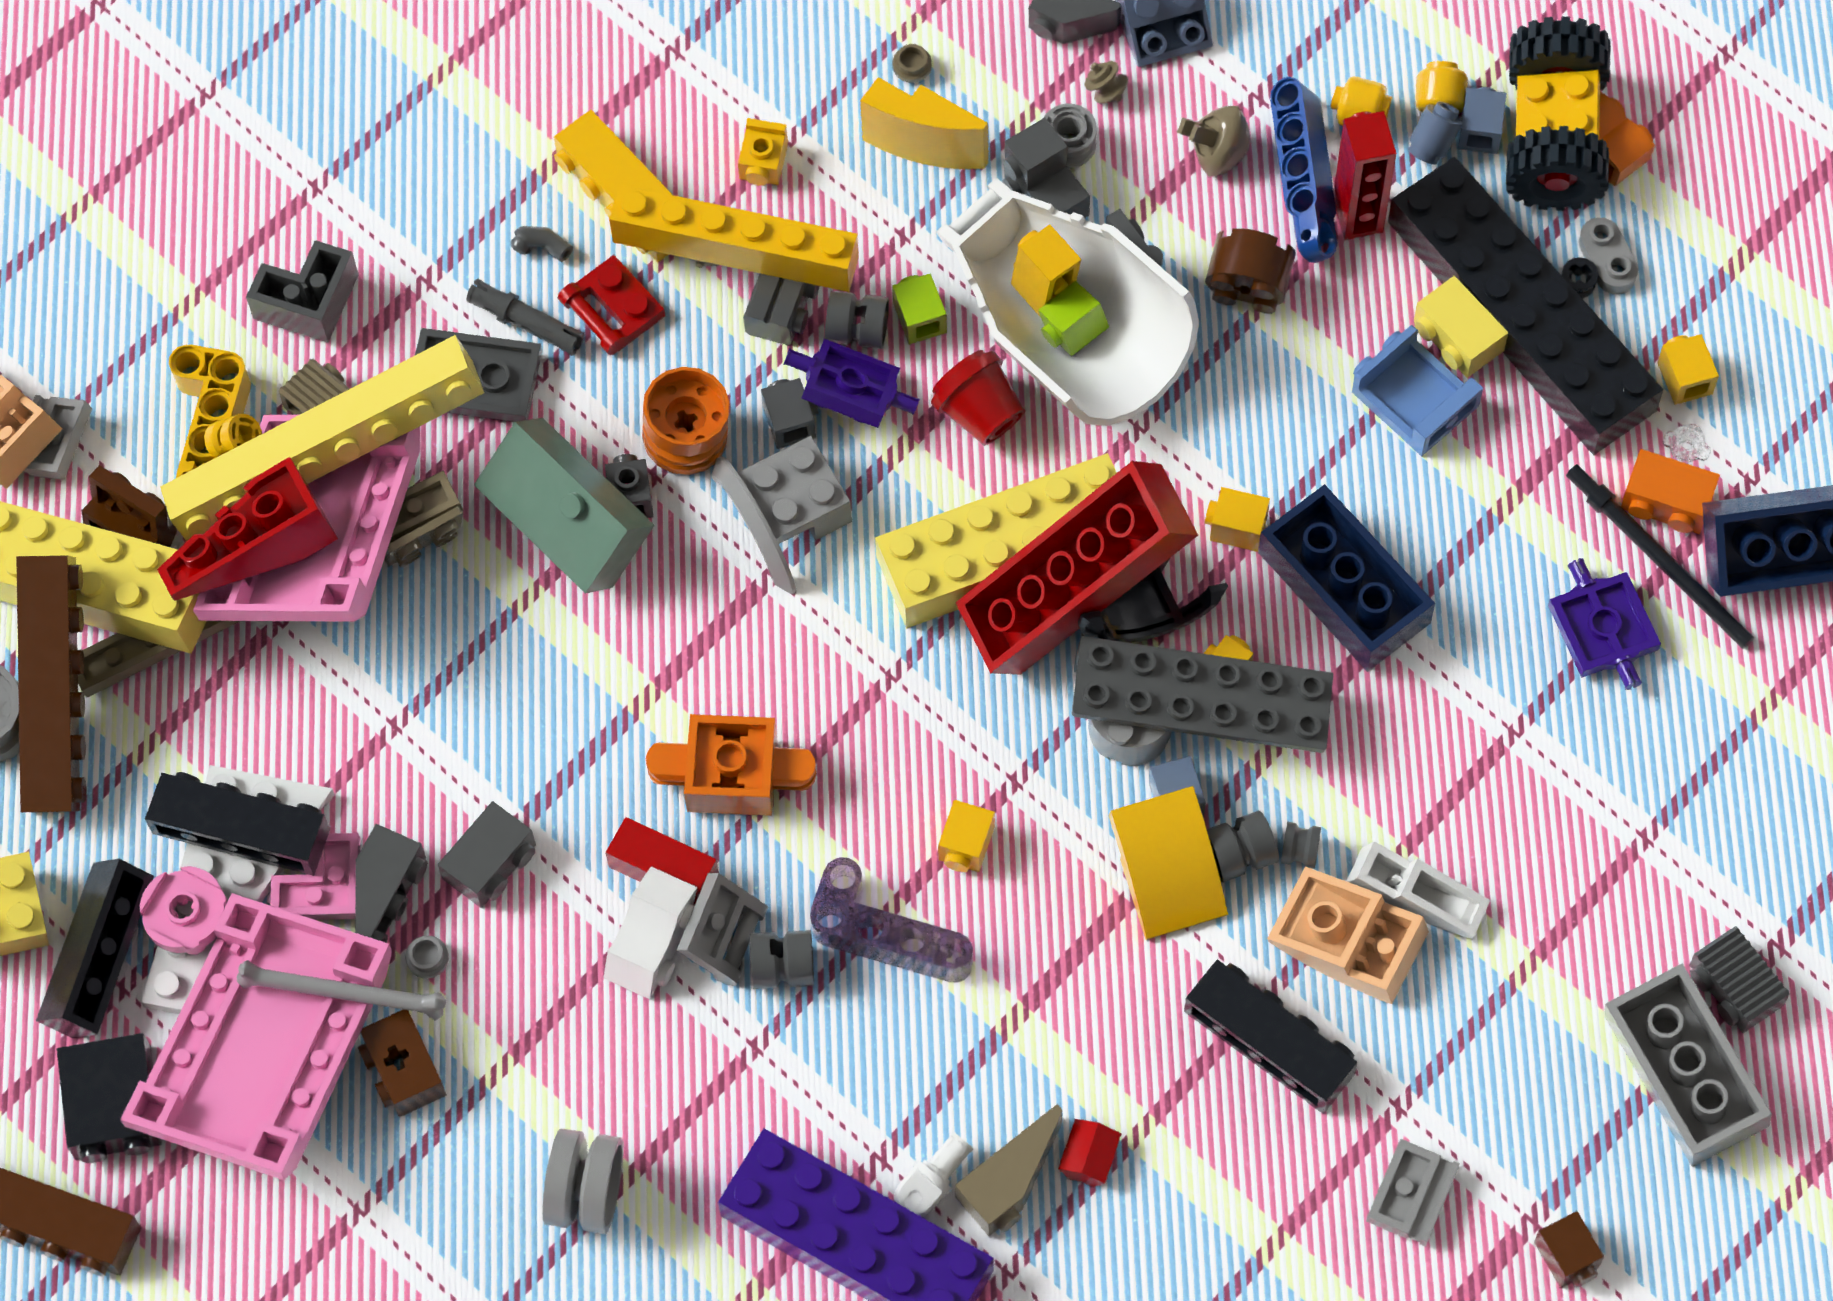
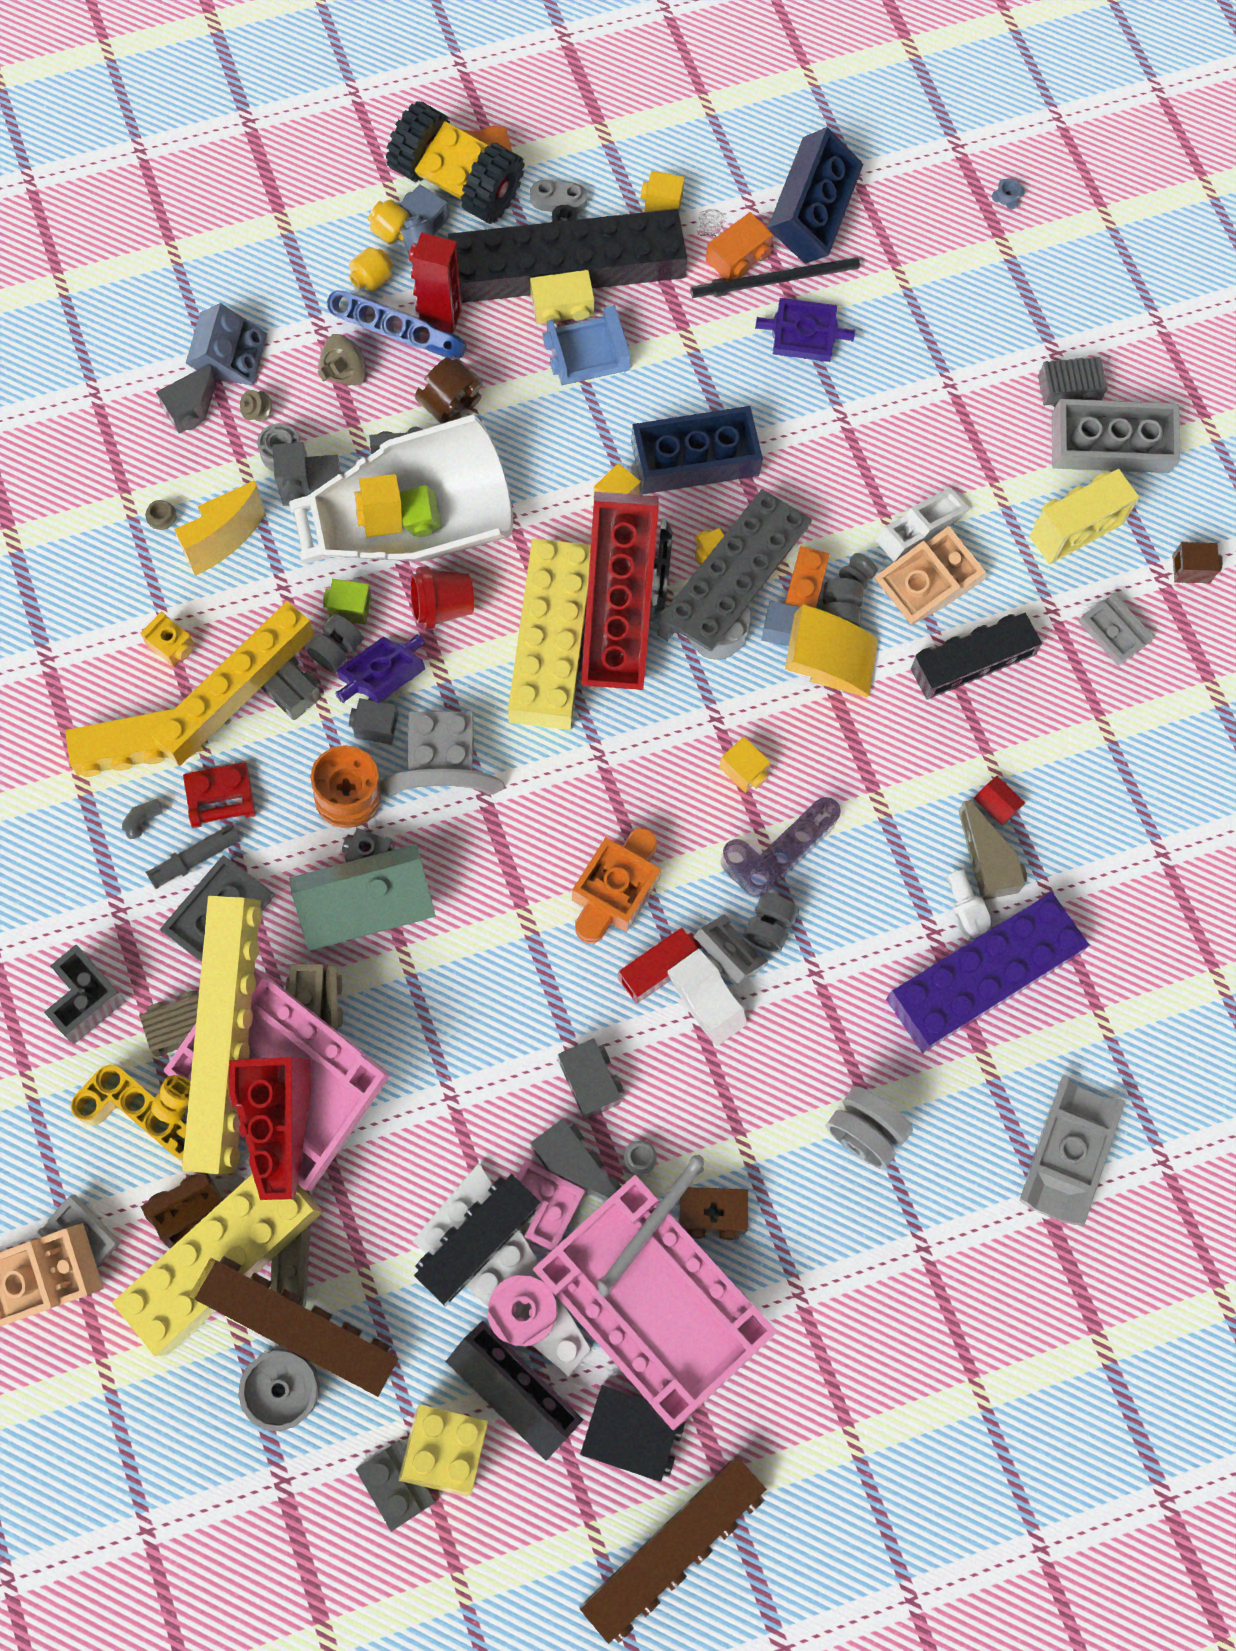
camera: 70 degrees left, 5 degrees up
none -> orange brick [785,546,830,608]
none -> light yellow brick [1029,469,1140,565]

